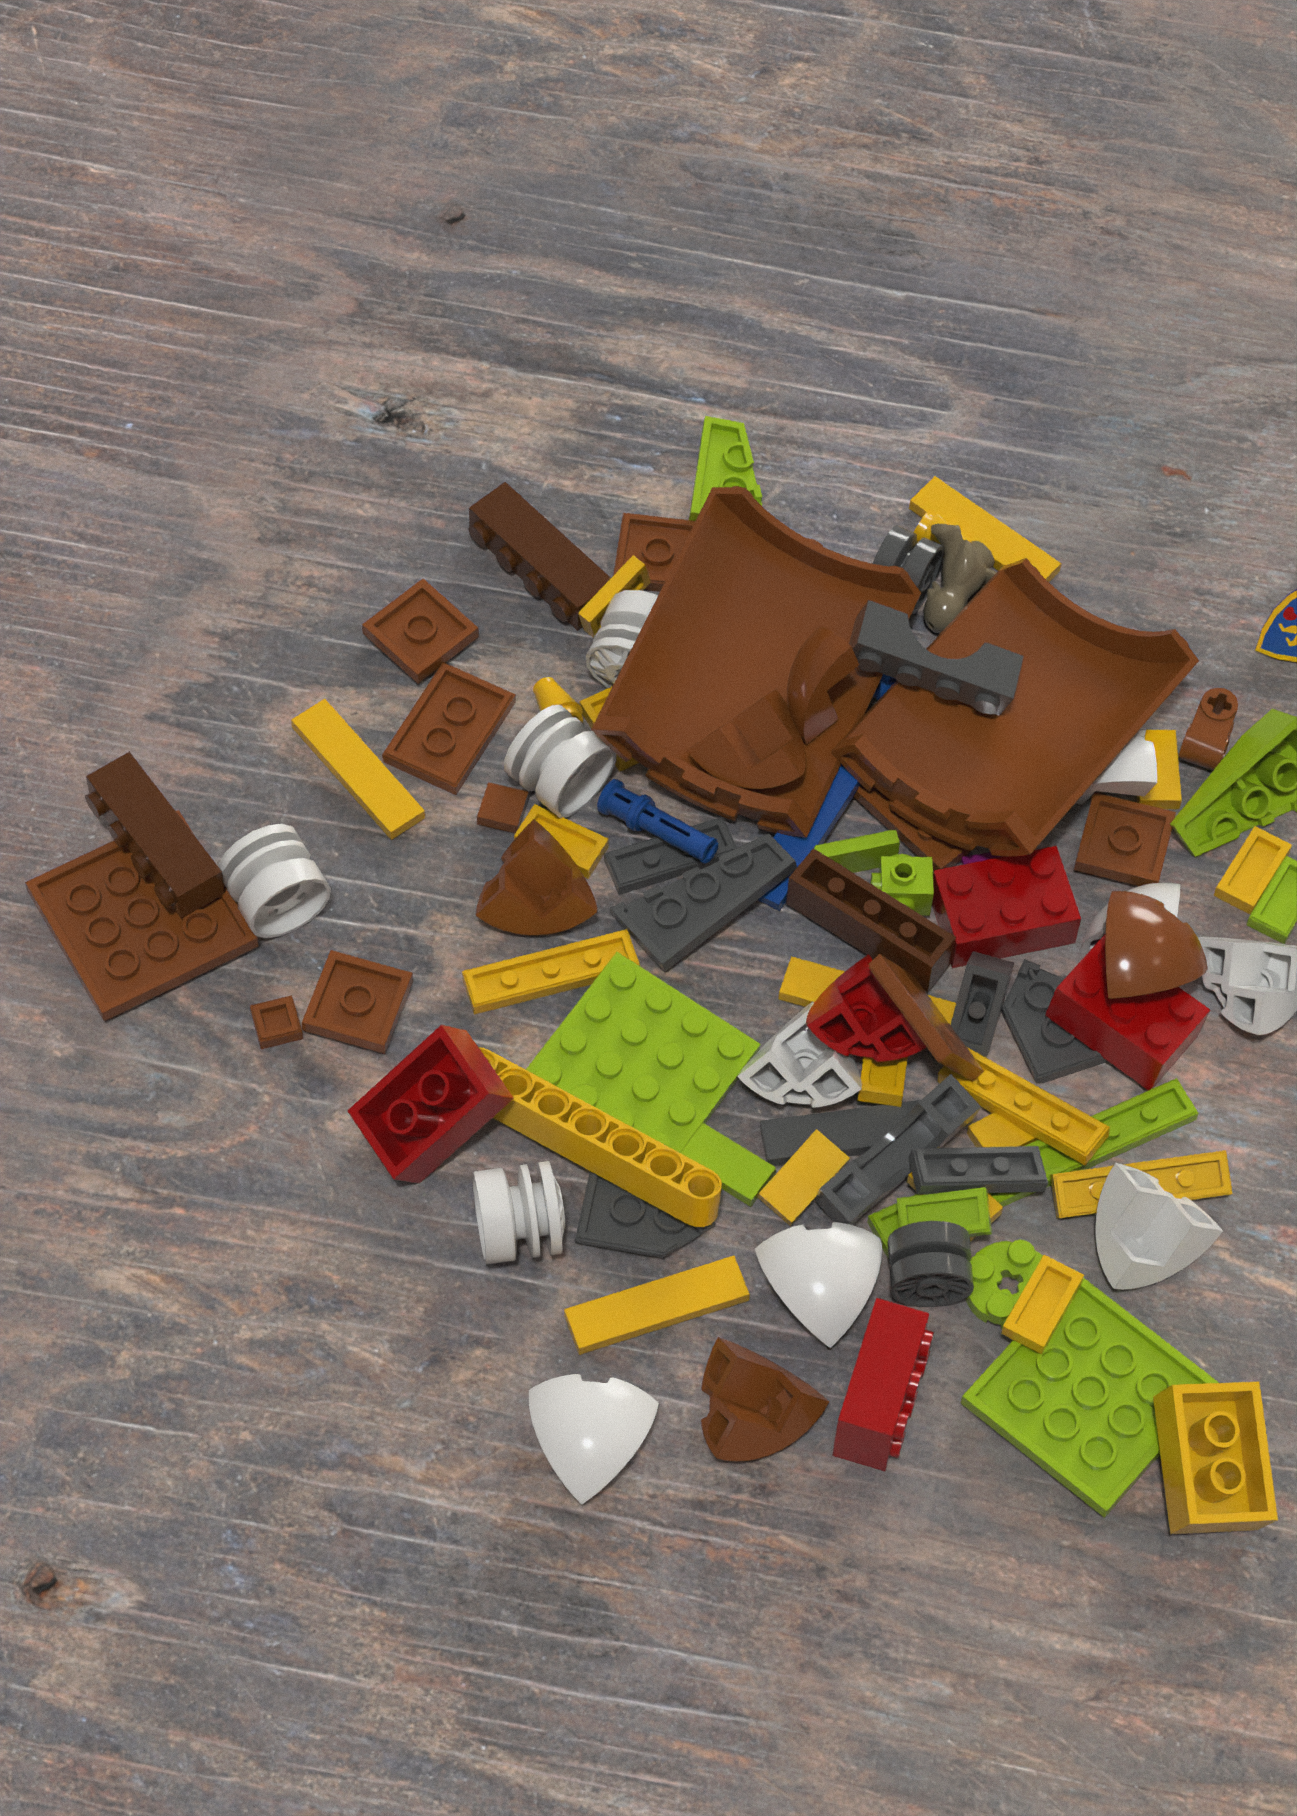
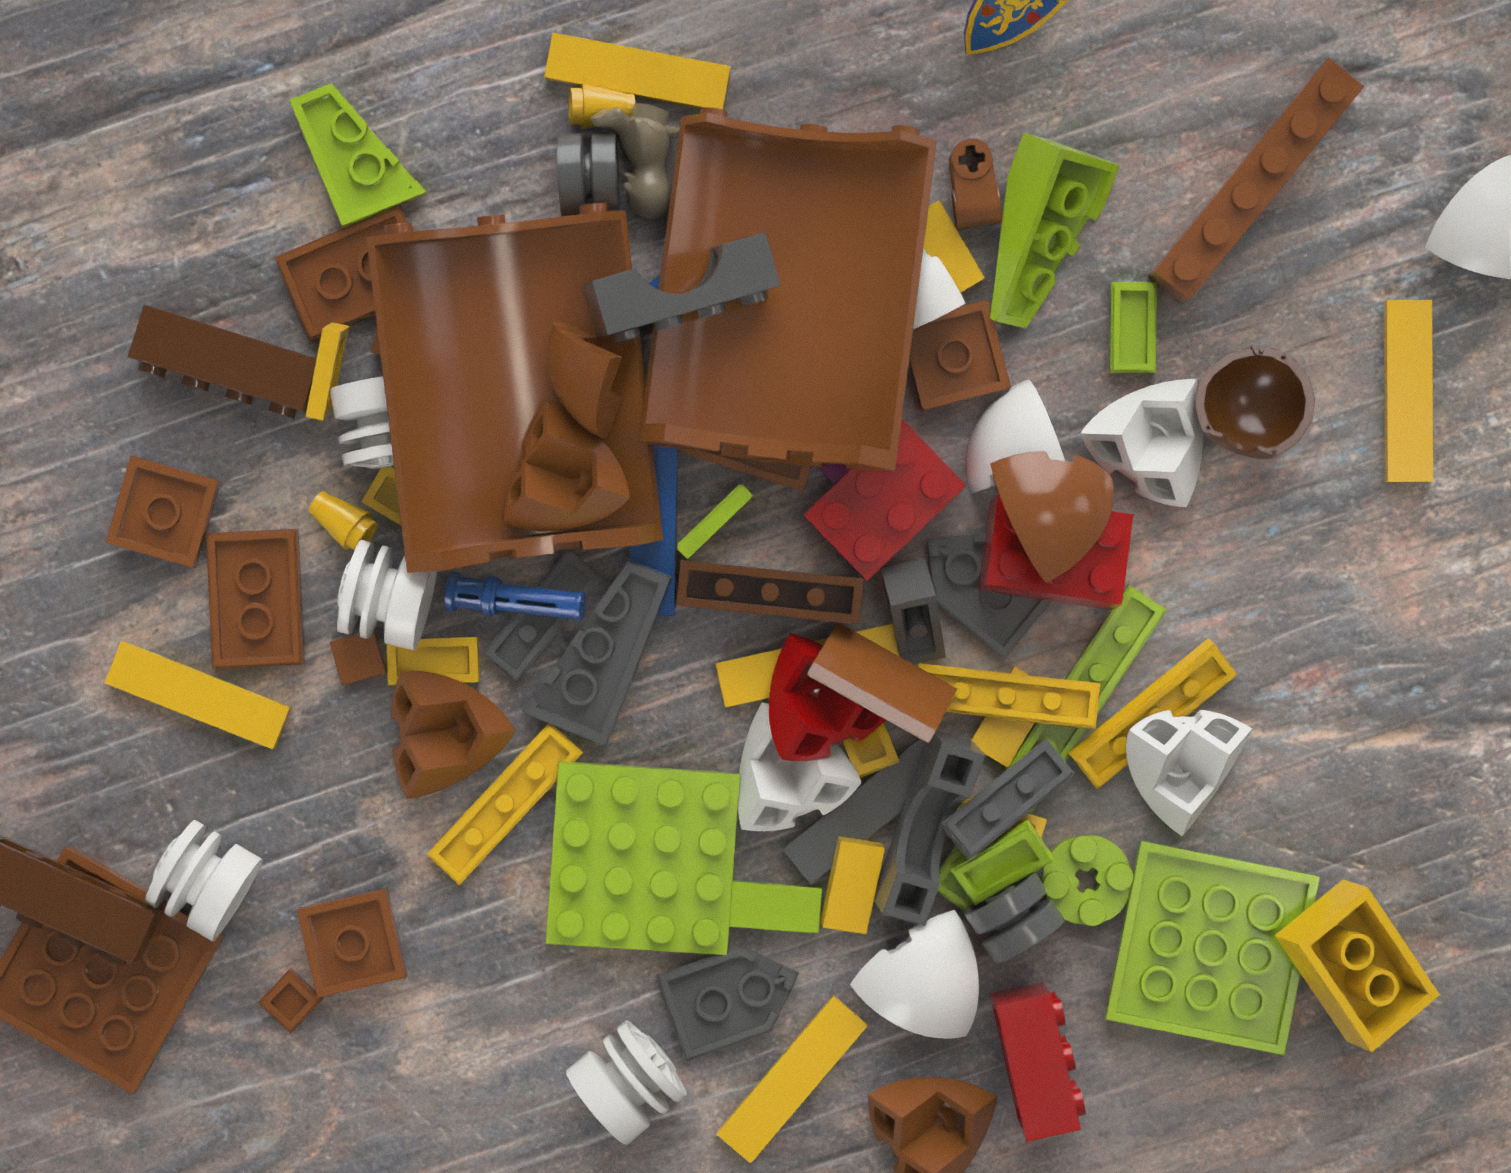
camera: 30 degrees left, 30 degrees up
red brick [347,1025,514,1183] -> none
yellow beam [479,1047,722,1227] -> none
lime brick [870,854,934,916] -> none
yellow tile [1001,1255,1084,1354] -> none
yellow tile [1214,826,1292,915] -> none

